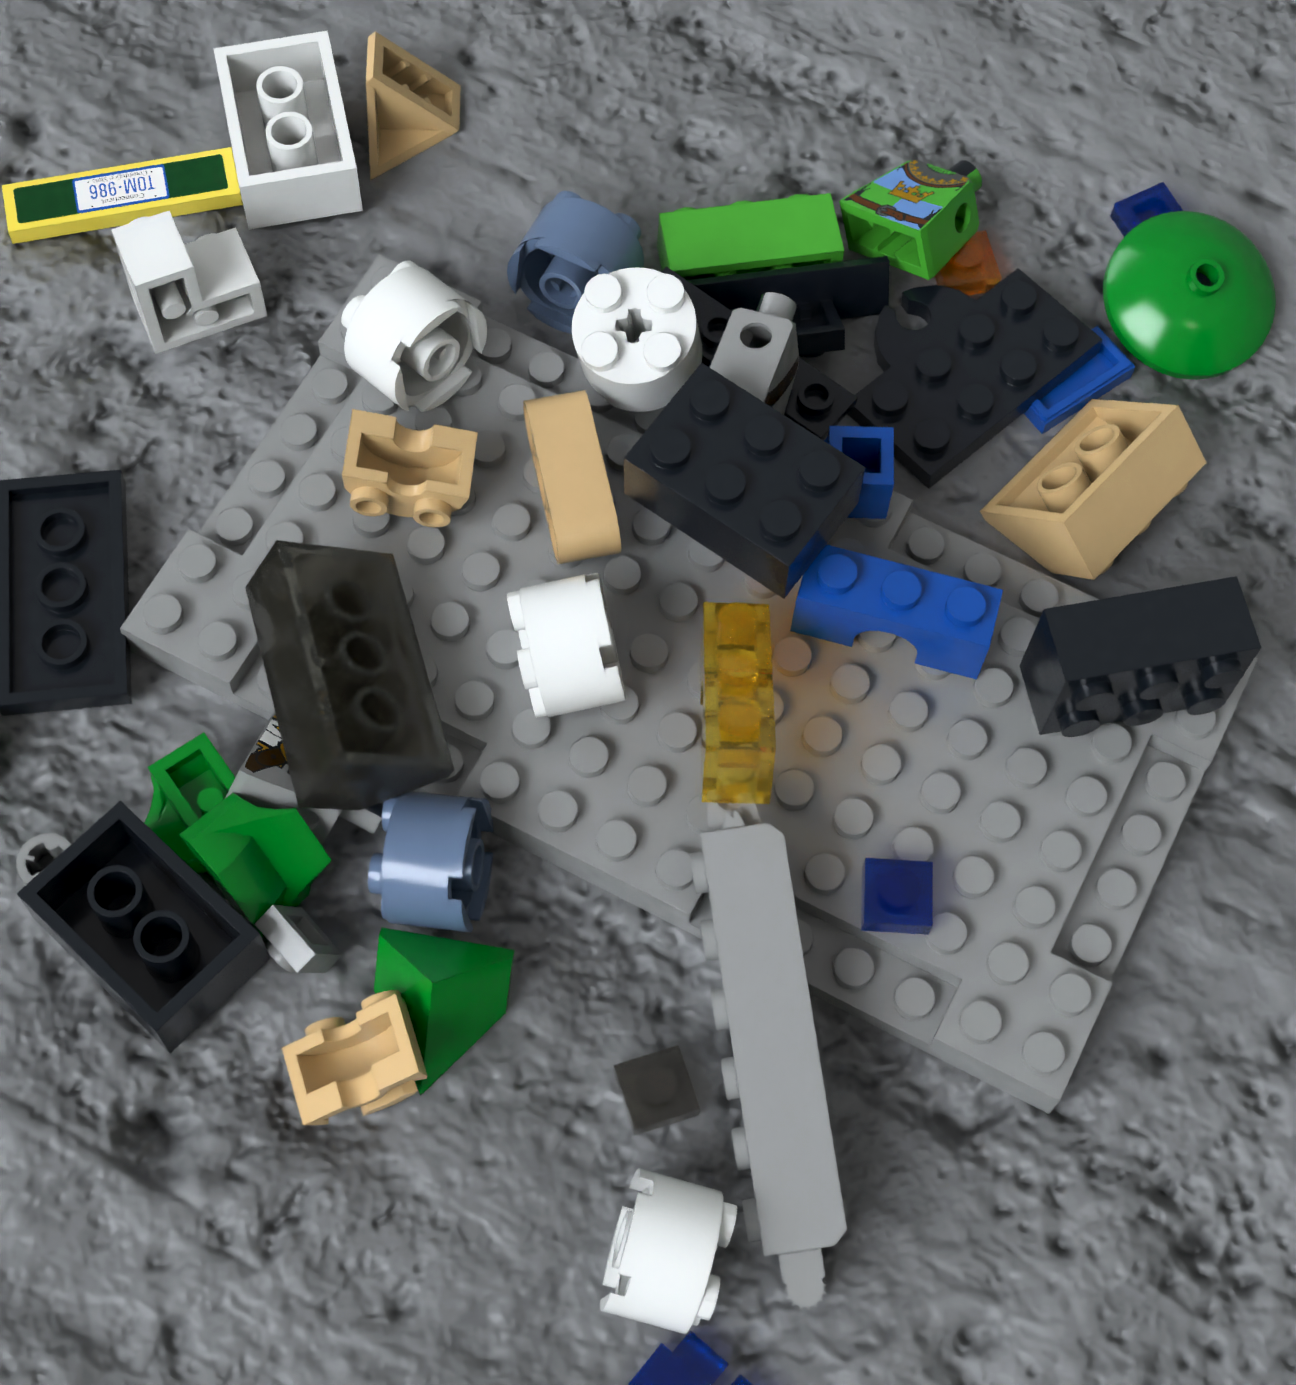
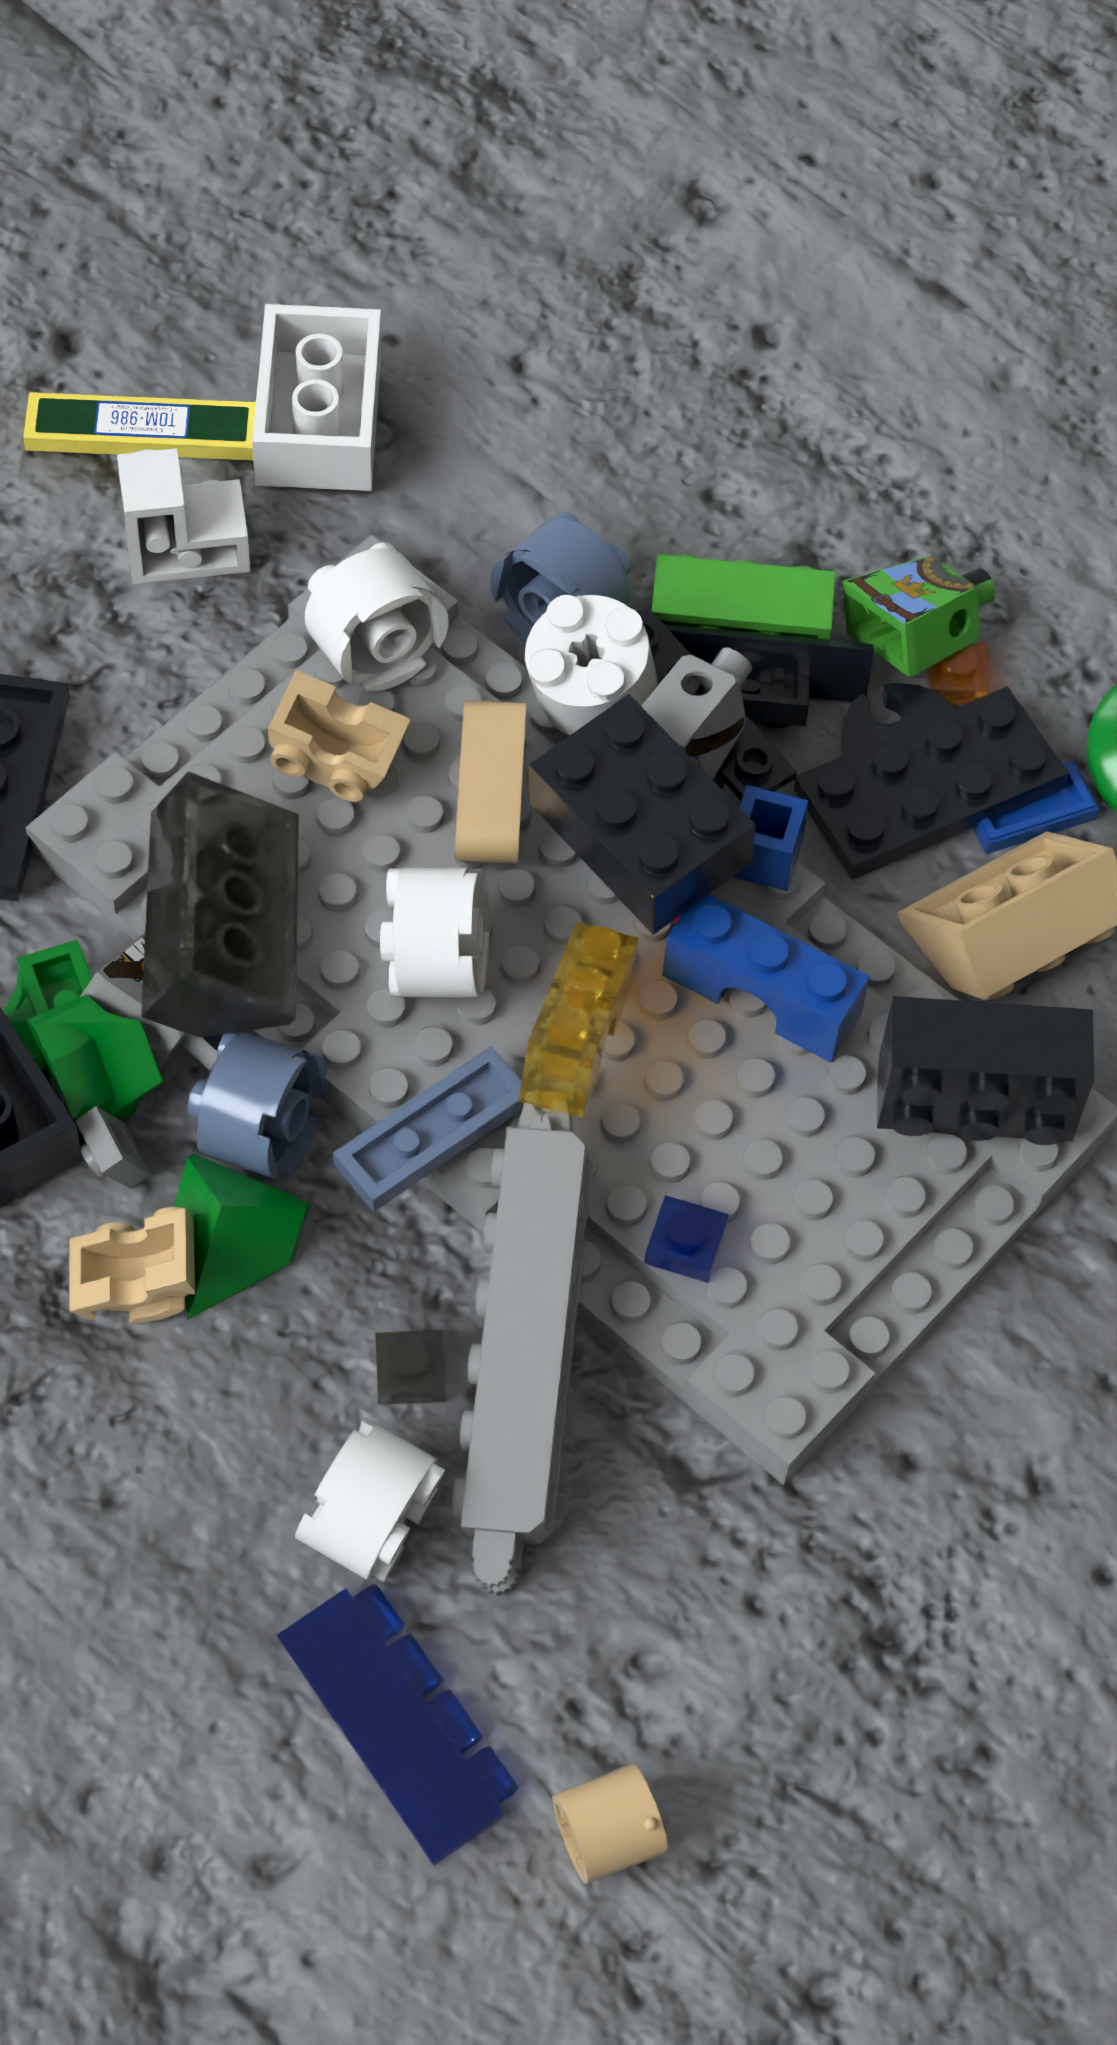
camera: 15 degrees right, 5 degrees down
tan slope [366,31,461,180] -> none
none -> sand blue plate [333,1046,528,1212]

